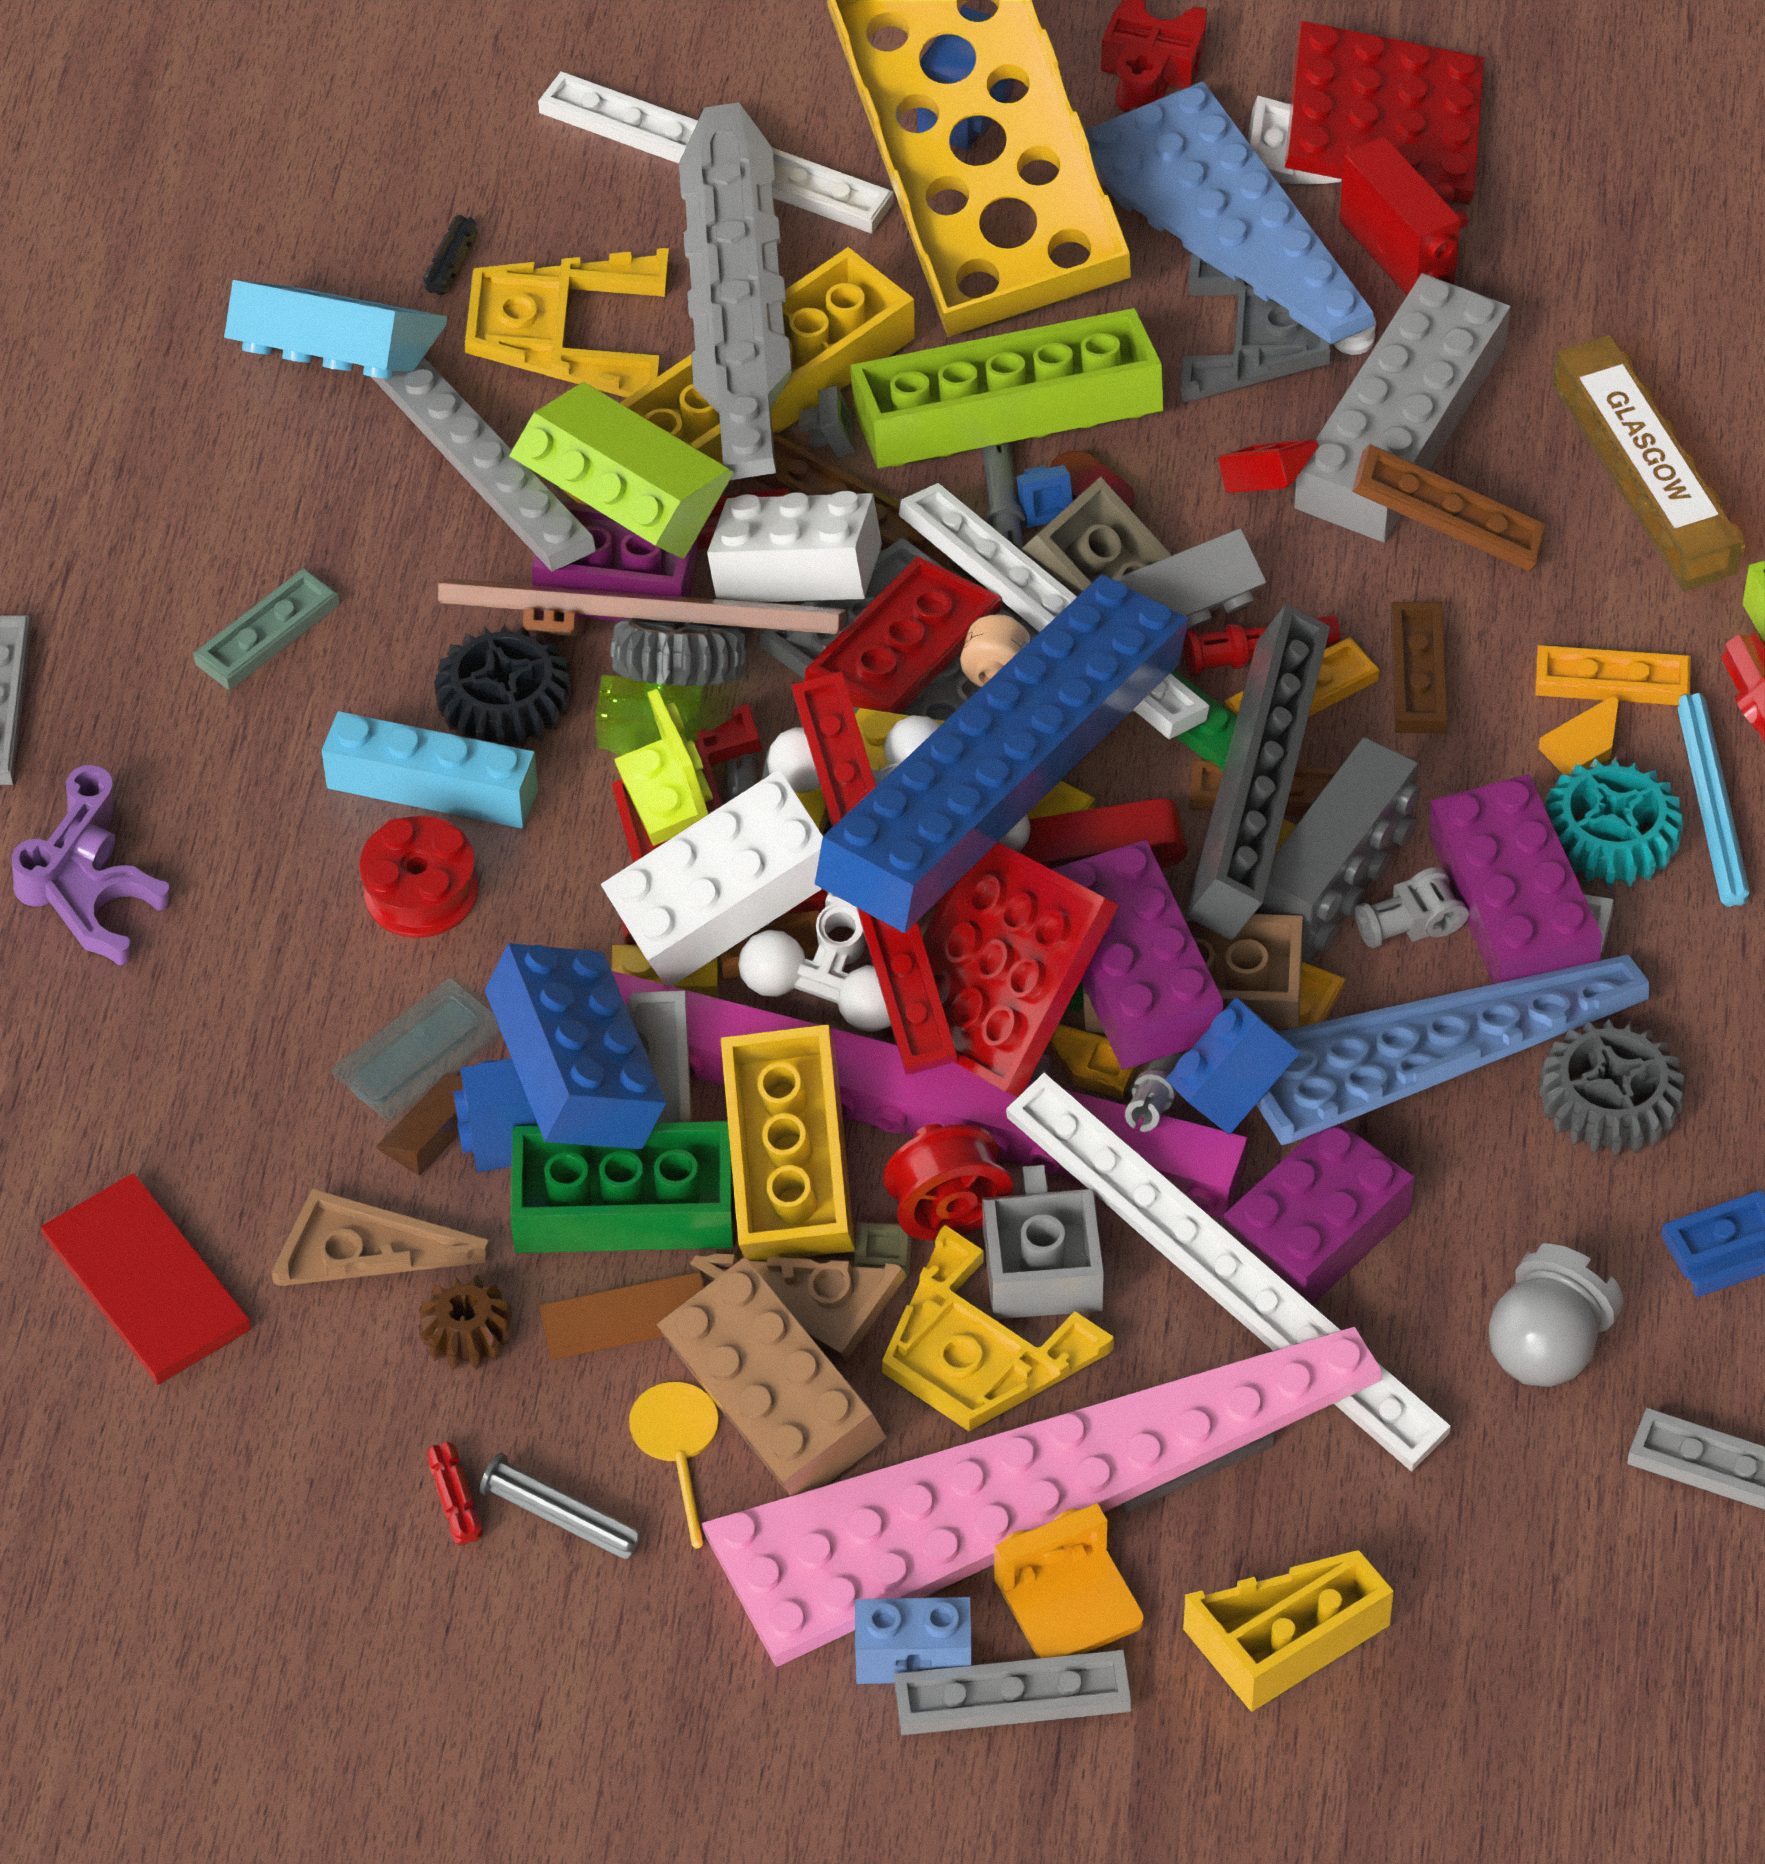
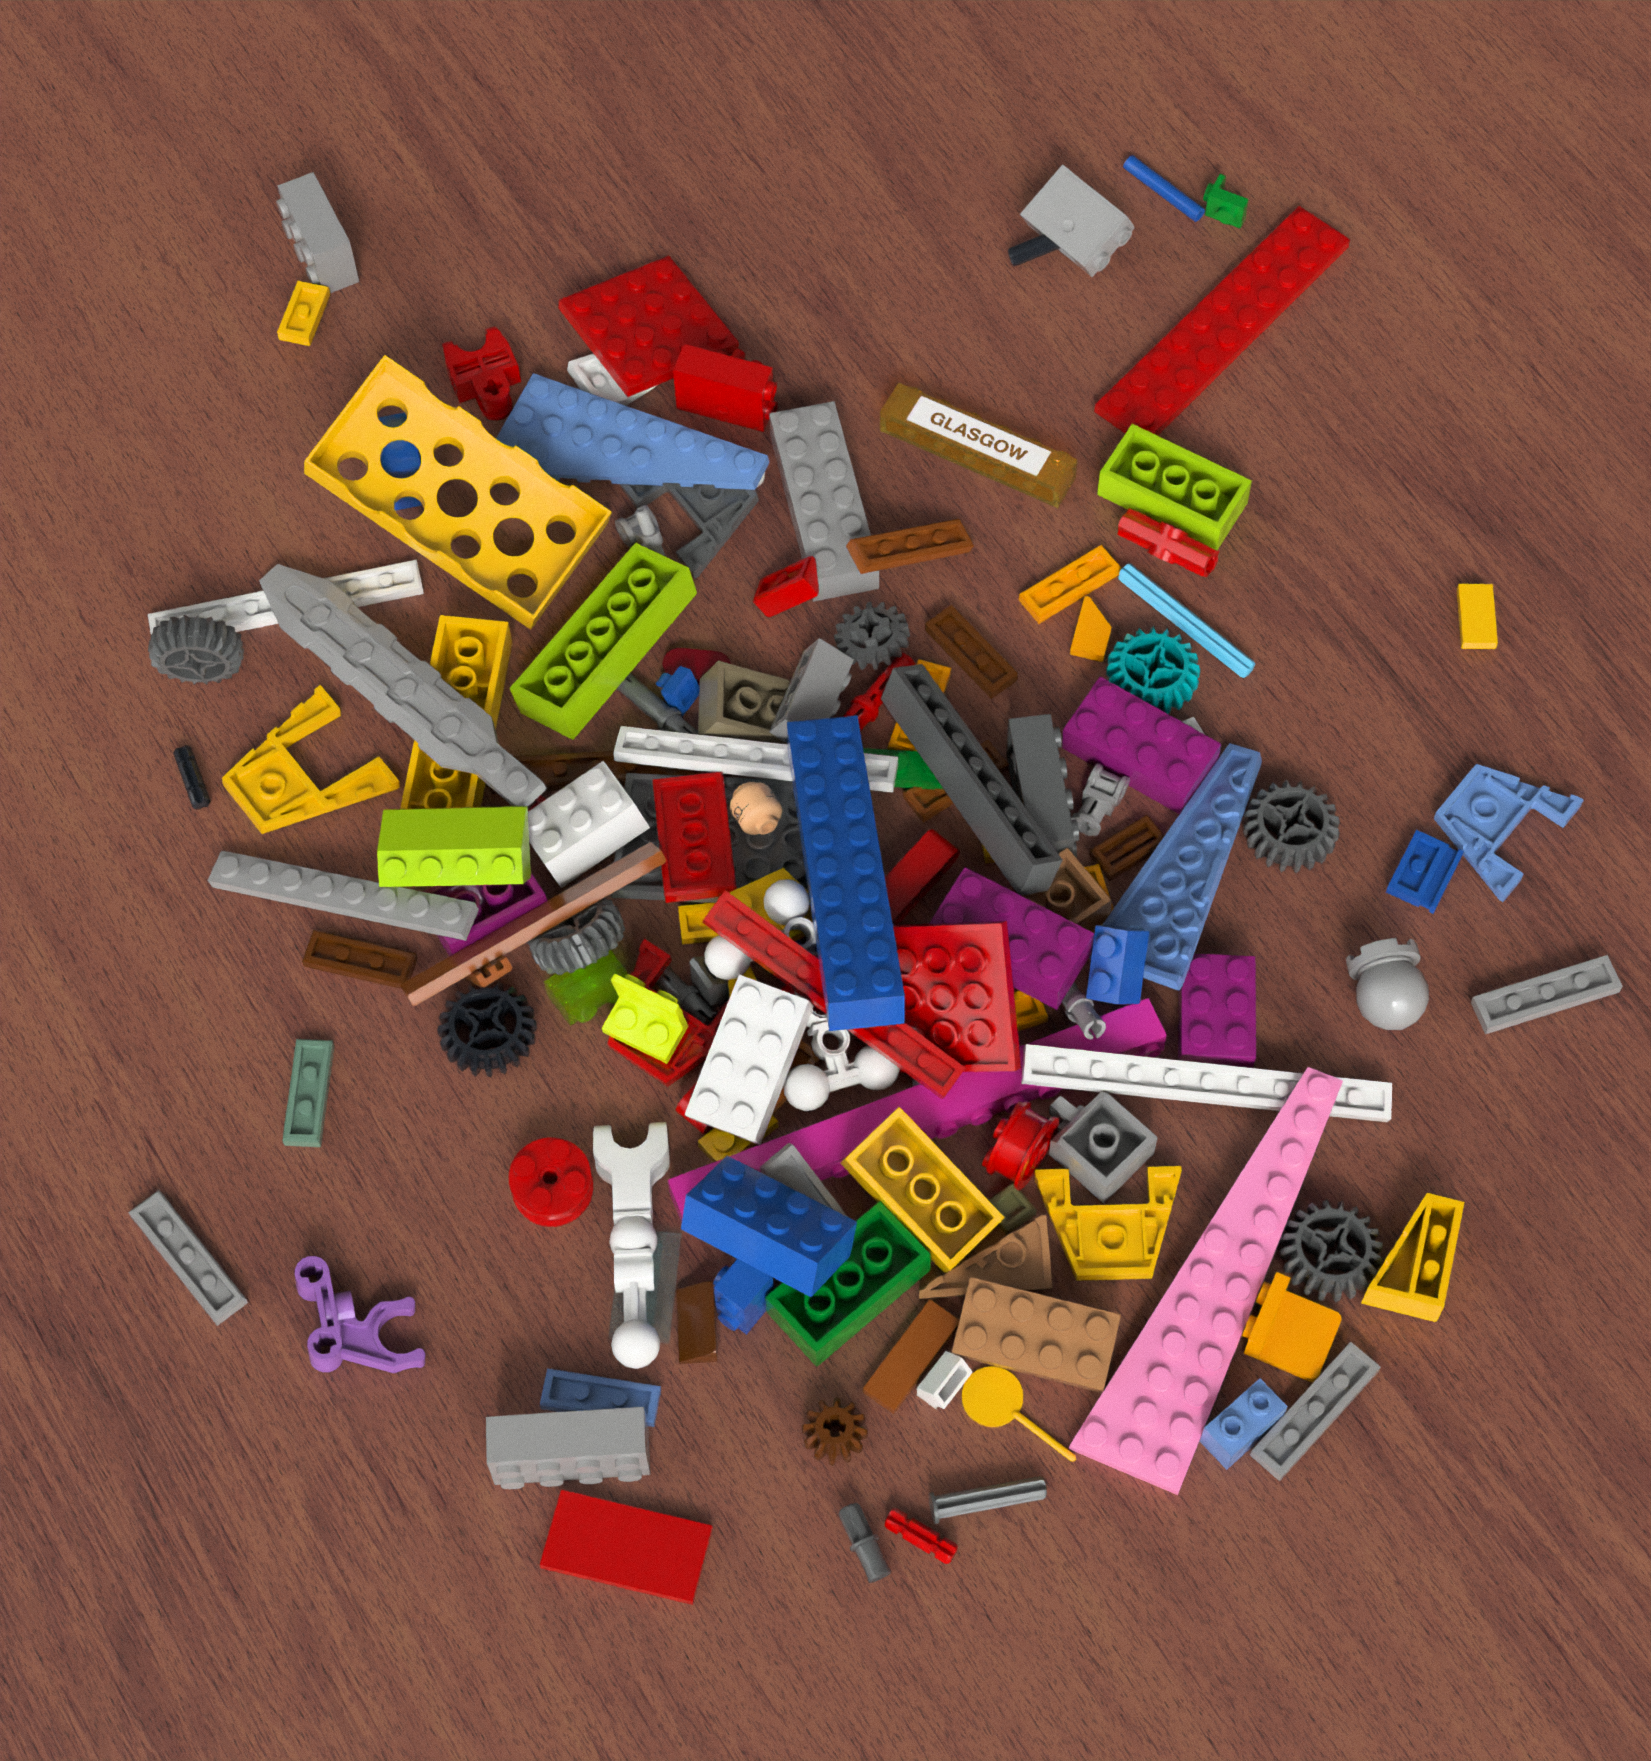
camera: 40 degrees left, 10 degrees up
medium azure slope [224,280,447,379] -> none
medium nougat wing [271,1189,490,1286] -> none
medium azure brick [321,711,538,829] -> none
dark grey tile [799,385,856,458] -> none
none -> dark grey gear [148,615,244,685]
none -> reddish brown tile [302,930,418,989]
none -> light grey brick [486,1407,650,1489]
none -> medium blue tile [540,1368,661,1427]
none -> white piece [593,1122,670,1369]
none -> light grey piece [615,505,666,557]
none -> dark grey gear [834,602,910,670]
none -> dark grey axle [838,1503,892,1583]
none -> white piece [917,1351,972,1409]
none -> reddish brown tile [1089,814,1164,881]
none -> dark grey gear [1279,1199,1383,1303]

